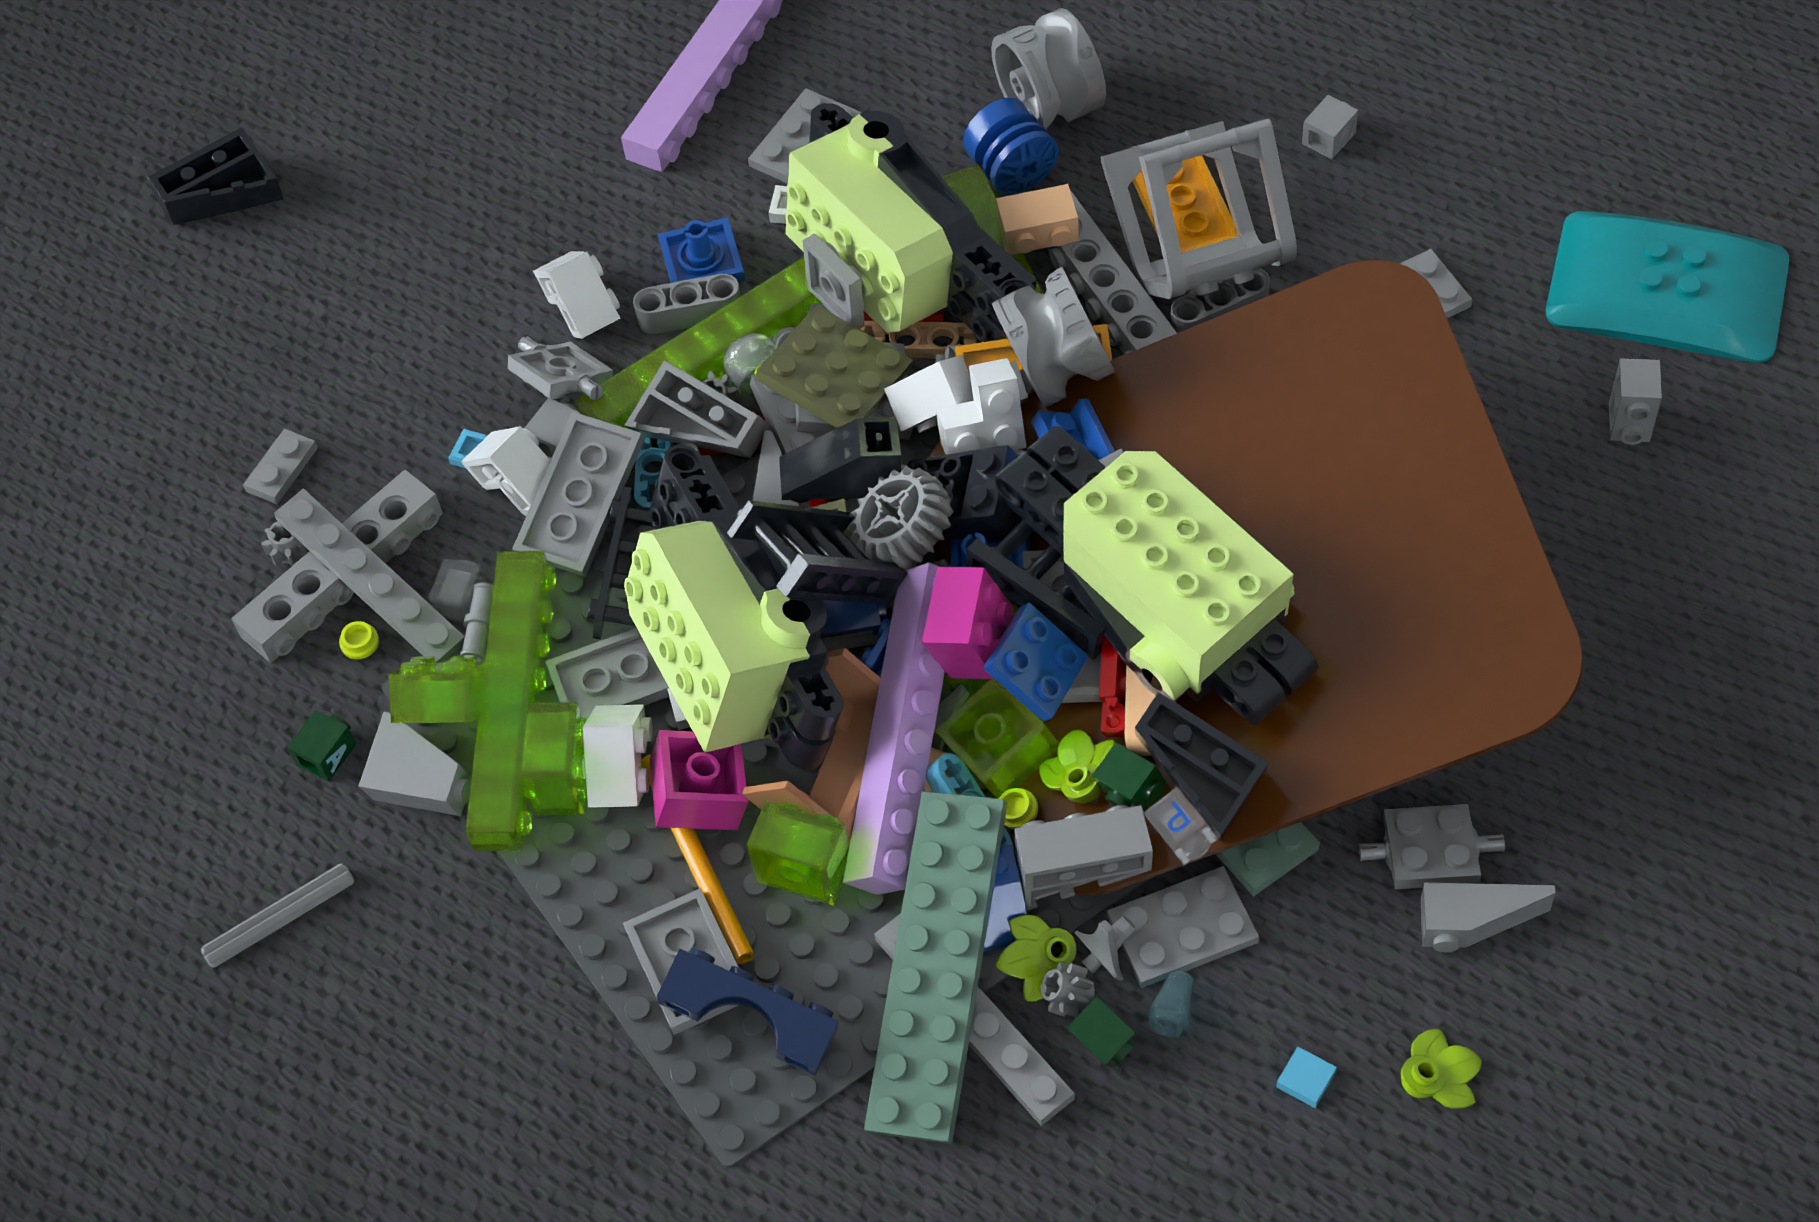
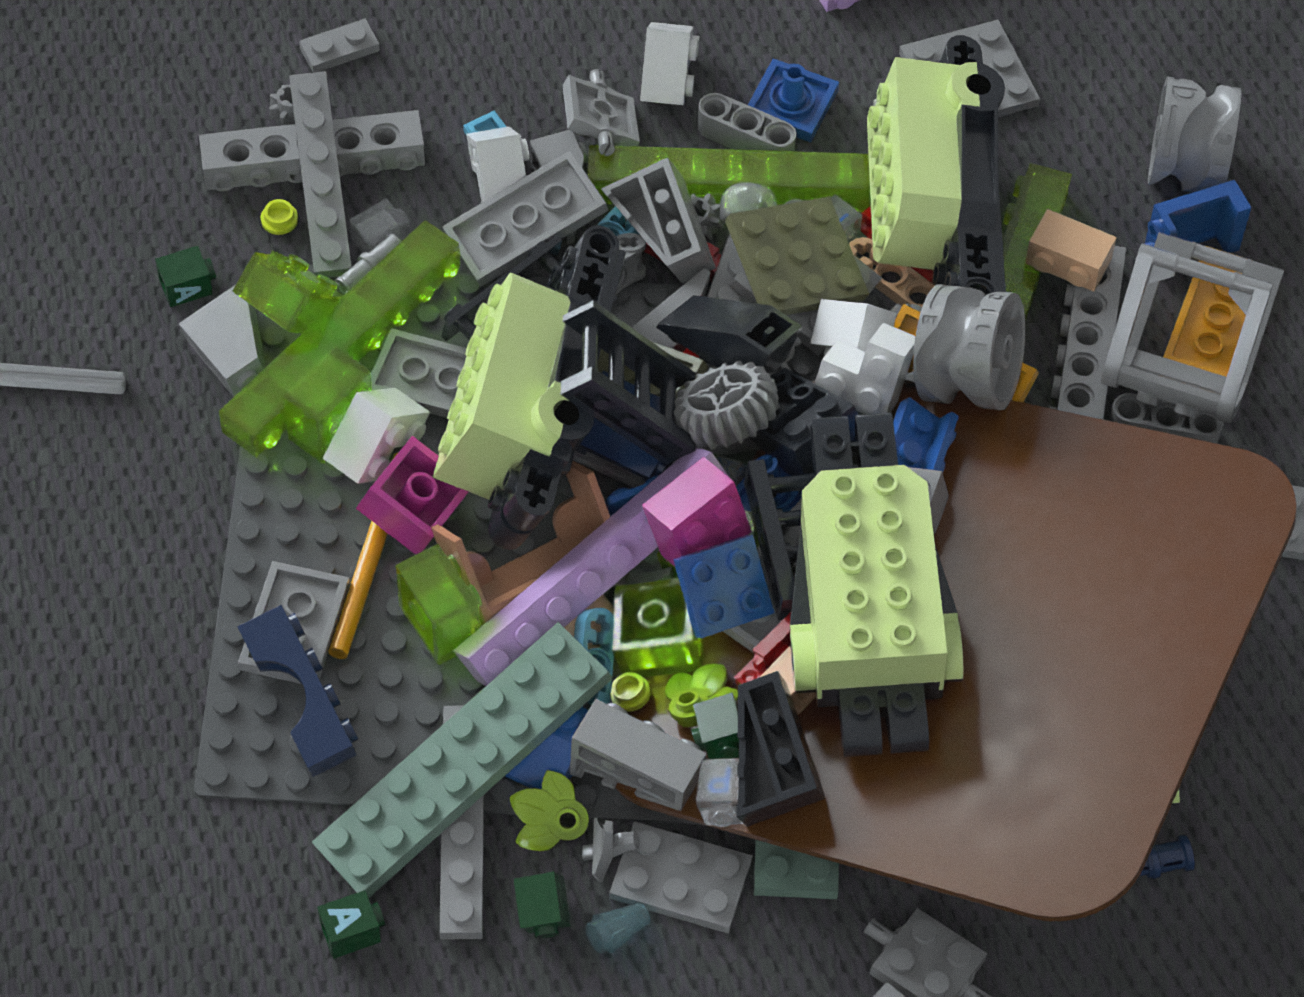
camera: 30 degrees right, 0 degrees up
light grey plate [802,233,865,329] -> none
blue wheel [963,98,1059,195] -> none
light grey gear [1041,962,1095,1018] -> none
none -> dark green brick [317,890,385,959]
none -> blue panel [1144,180,1251,253]

